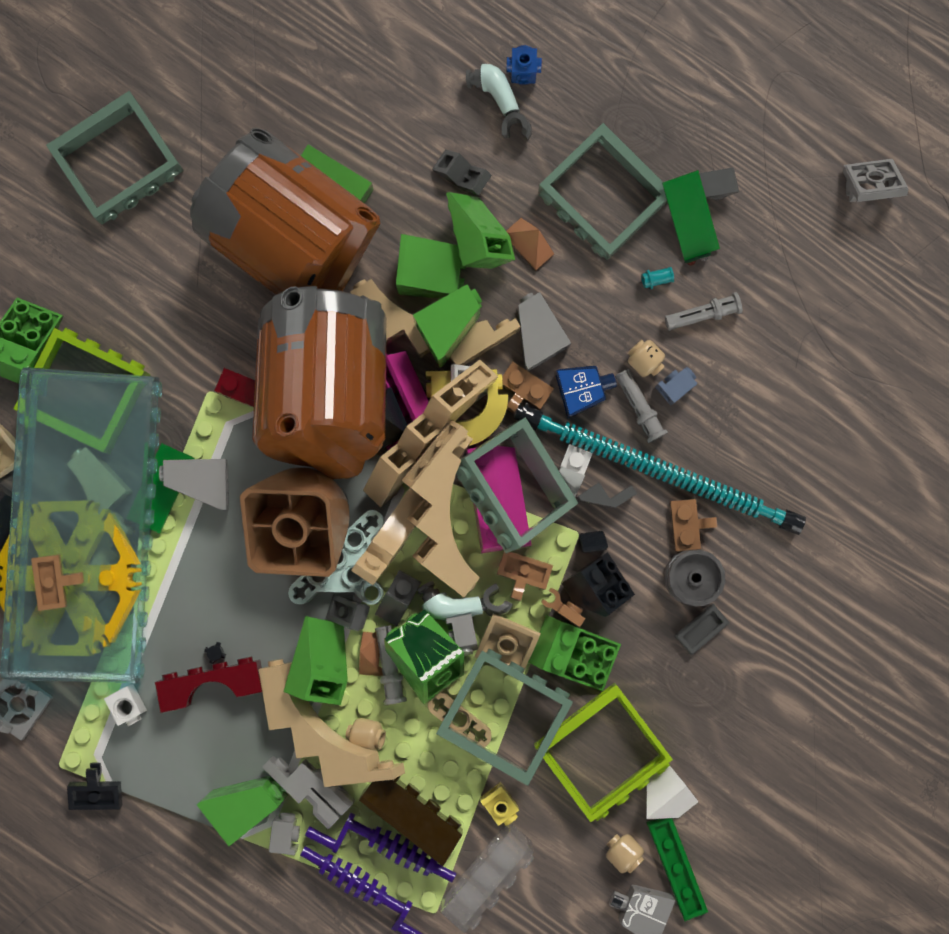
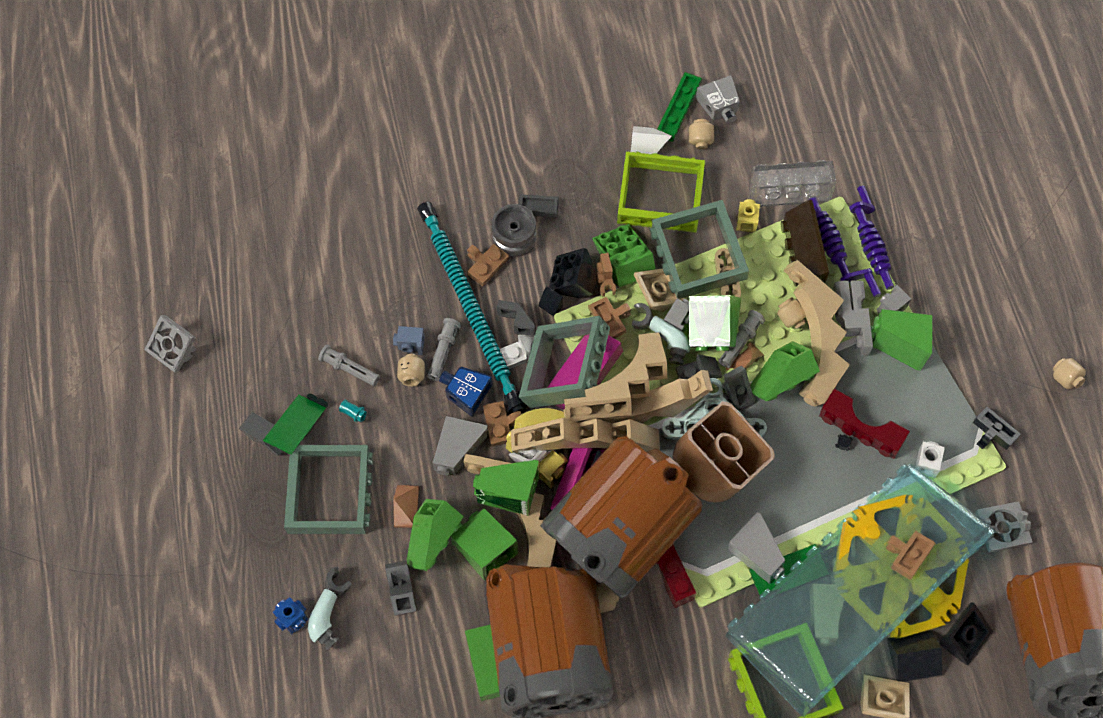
camera: 135 degrees left, 20 degrees down
none -> tan head [1053,358,1086,389]

